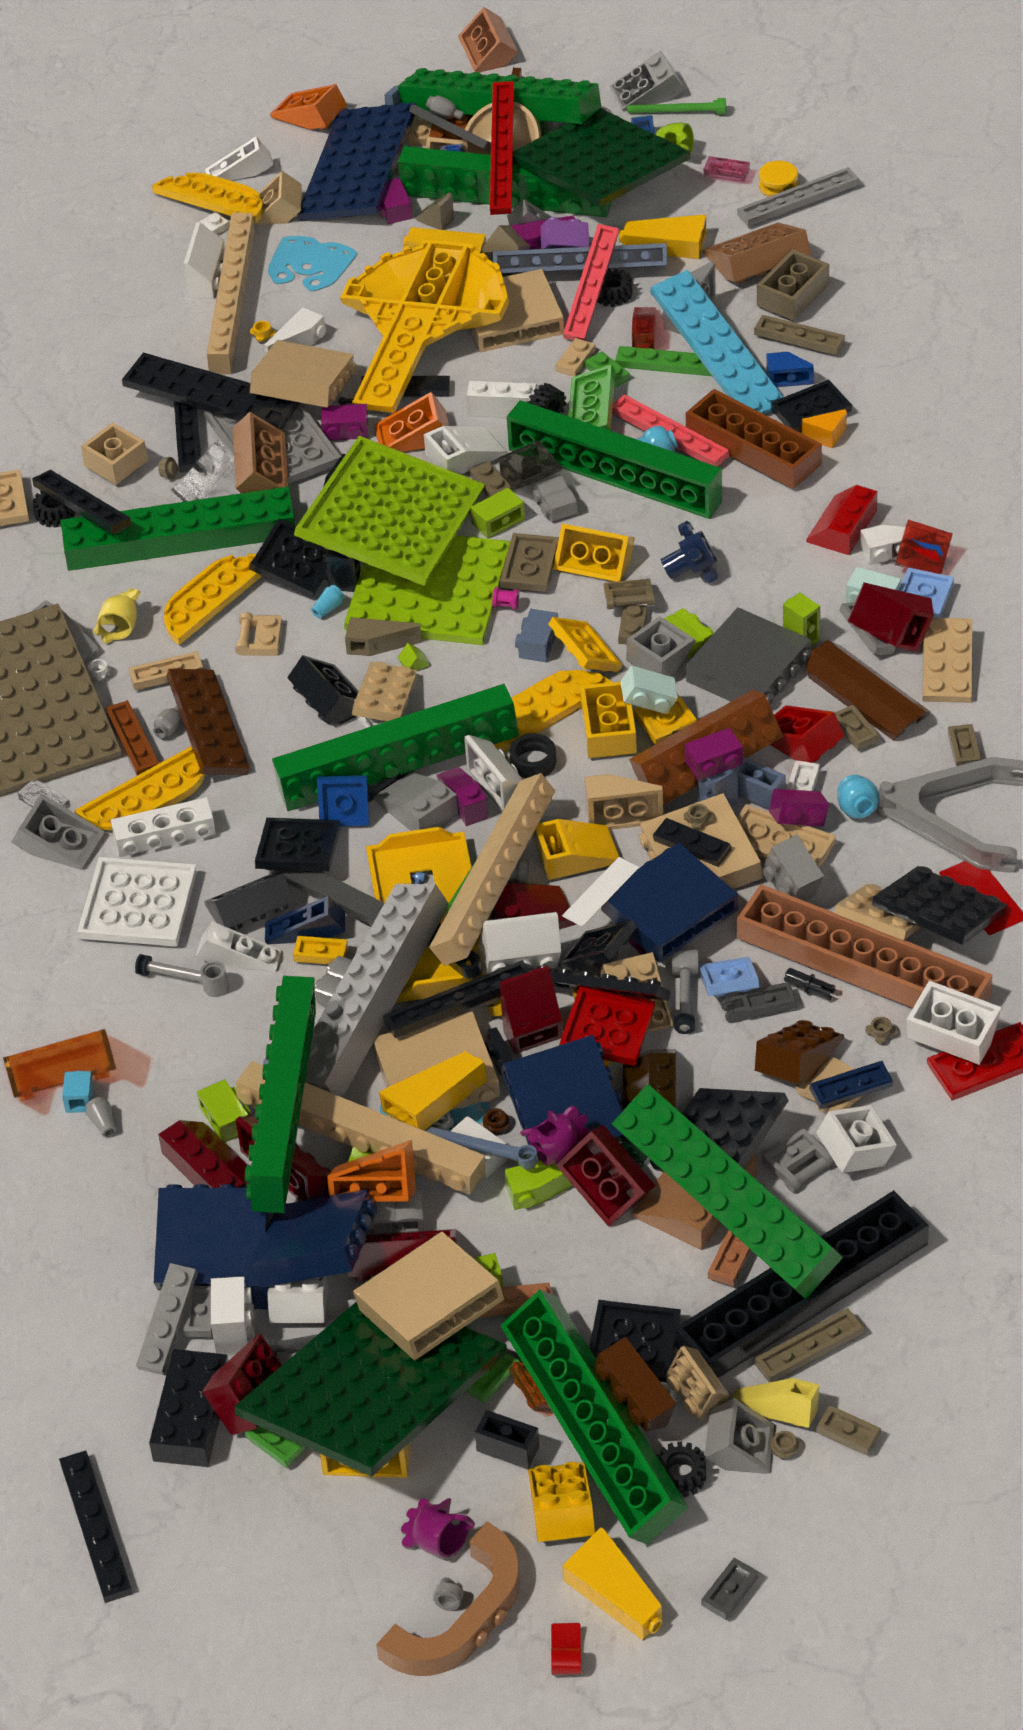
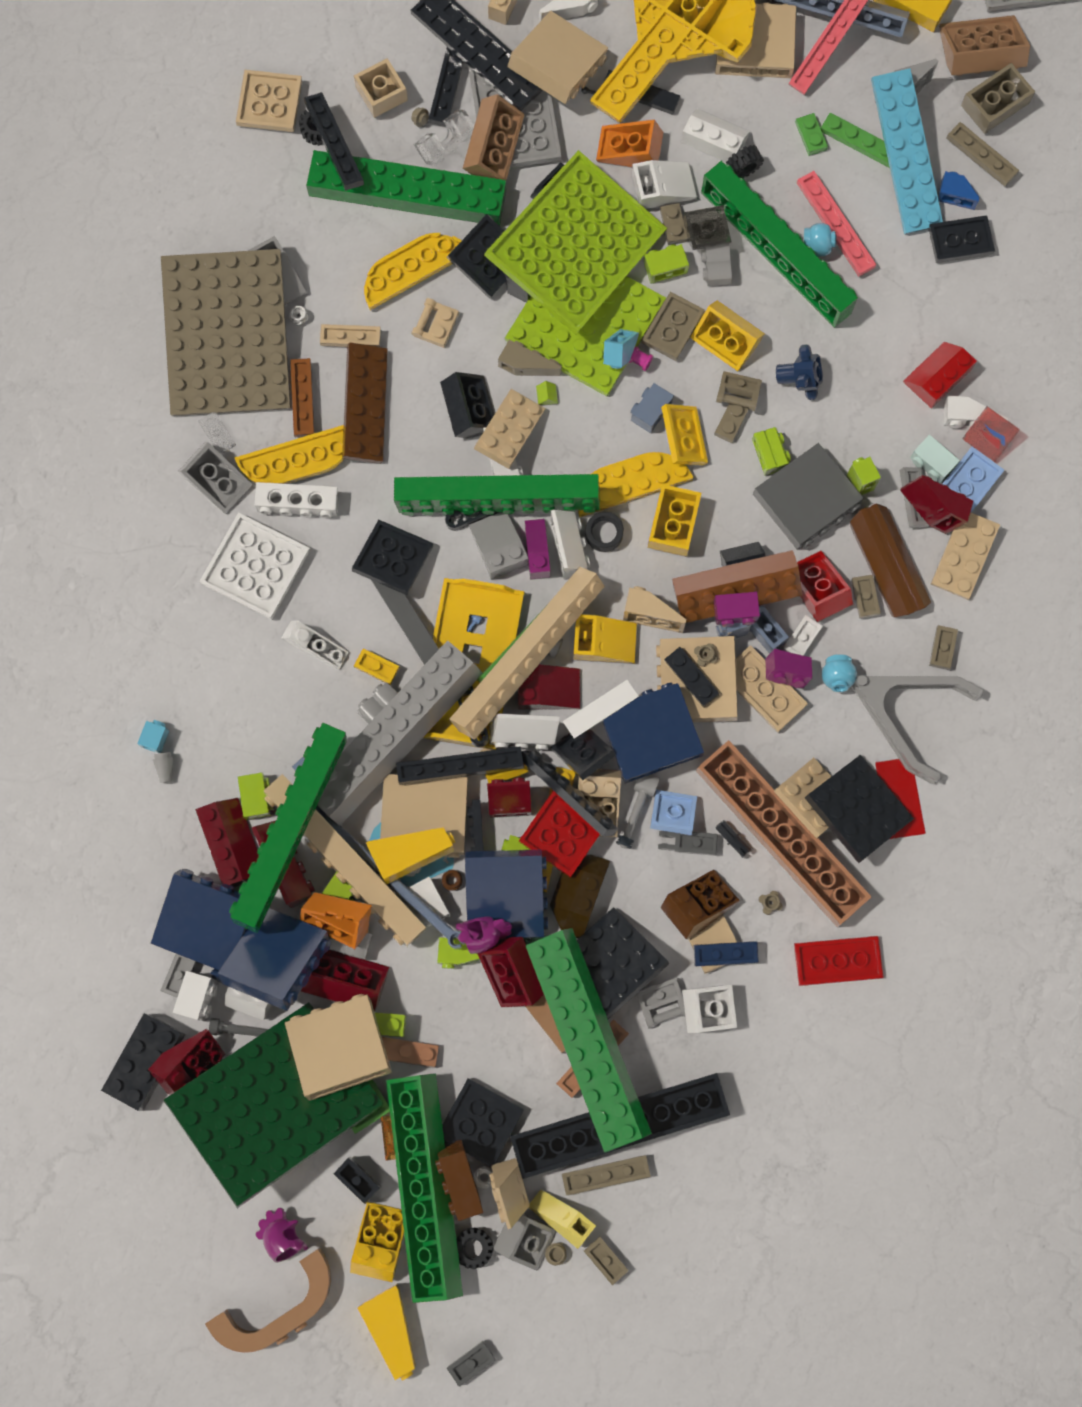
camera: 15 degrees right, 30 degrees up
clear orange windscreen [1,1029,116,1102] -> none
black plate [59,1450,133,1603] -> none
light yellow piece [94,588,140,644] -> none
light grey piece [135,954,229,997] -> none
light grey plate [136,1263,198,1375] -> none
light grey plant [153,705,181,738] -> none
black slope [204,873,294,931] -> none
dark blue slope [265,895,345,944] -> none
medium azure cone [311,585,345,619] -> none
blue plate [317,775,370,826] -> none
magenta brick [321,404,368,440] -> none
light grey tile [433,1577,464,1610] -> none
red panel [551,1623,581,1675] -> none
tan plate [555,338,596,377] -> none
bright green plate [568,364,616,431] -> none
black tyre [598,268,633,307] -> none
light aqua brick [620,666,678,714] -> none
light grey slope [626,616,695,677] -> none
clear red slope [632,307,656,349] -> none
yellow plate [633,693,696,744] -> none
dark orange brick [685,389,822,489] -> none
light grey brick [763,834,824,901] -> none
light orange slope [802,409,847,448] -> none
white slope [907,981,1001,1065] -> none
none -> medium azure slope [603,329,639,369]

